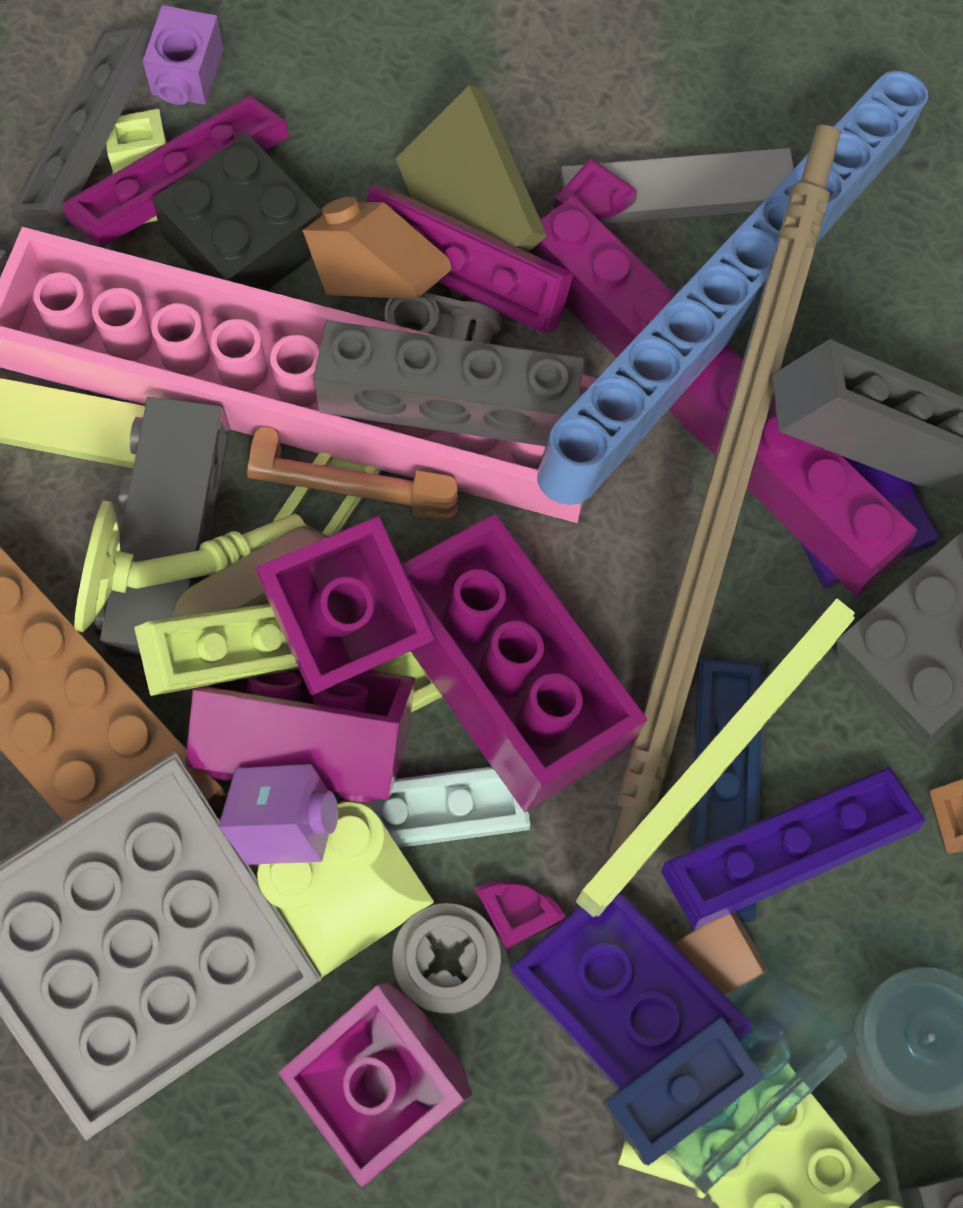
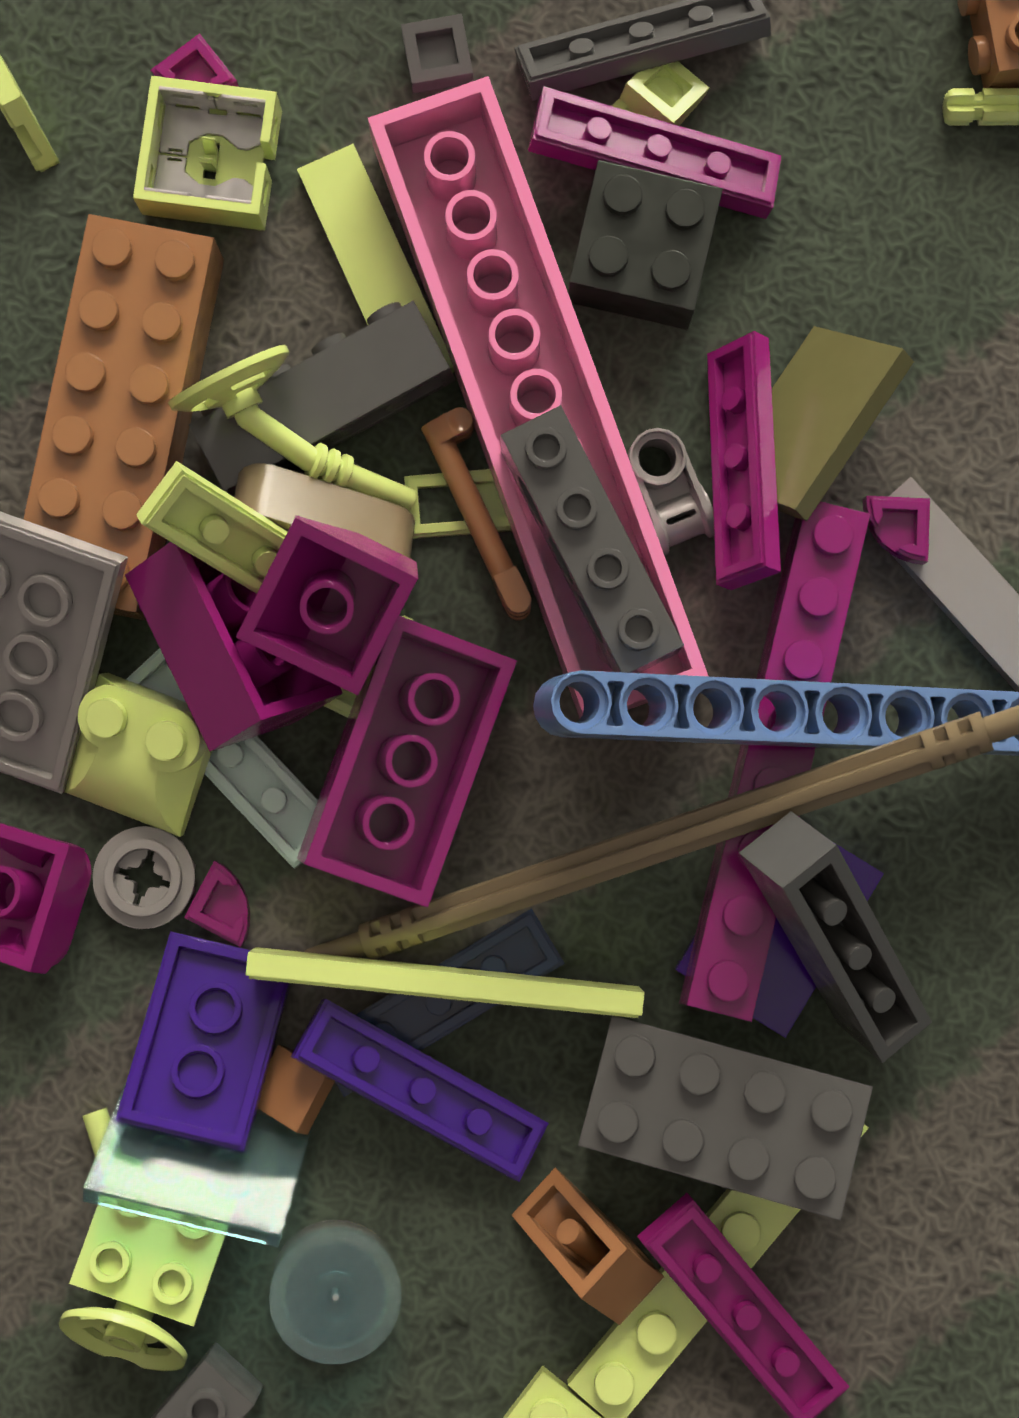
camera: 55 degrees right, 15 degrees up
medium lavender brick [143,5,224,105] -> none
medium lavender brick [219,764,338,865] -> none
medium nougat slope [303,197,452,299] -> none
dark blue plate [601,1017,765,1166] -> none

